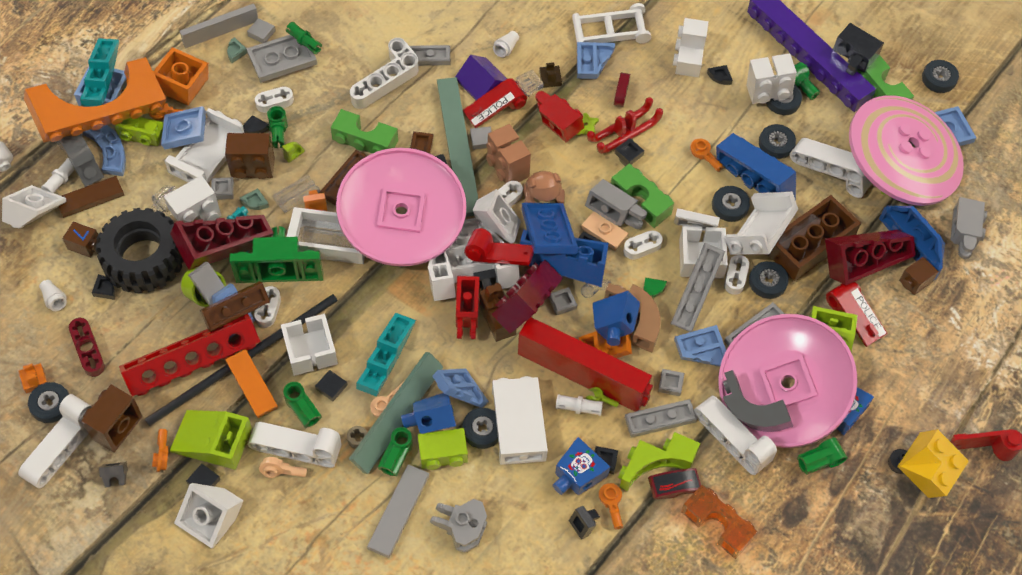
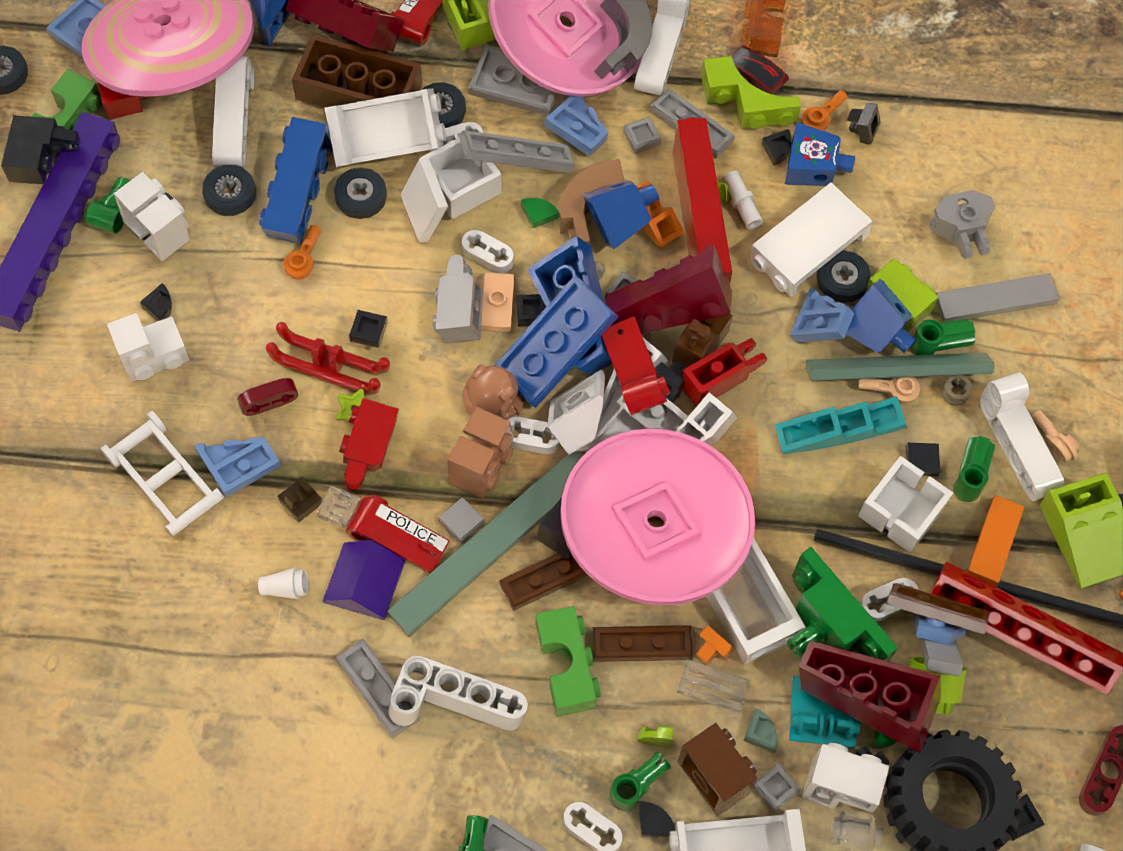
camera: 125 degrees left, 5 degrees up
bright green arch [611,163,674,228] -> none

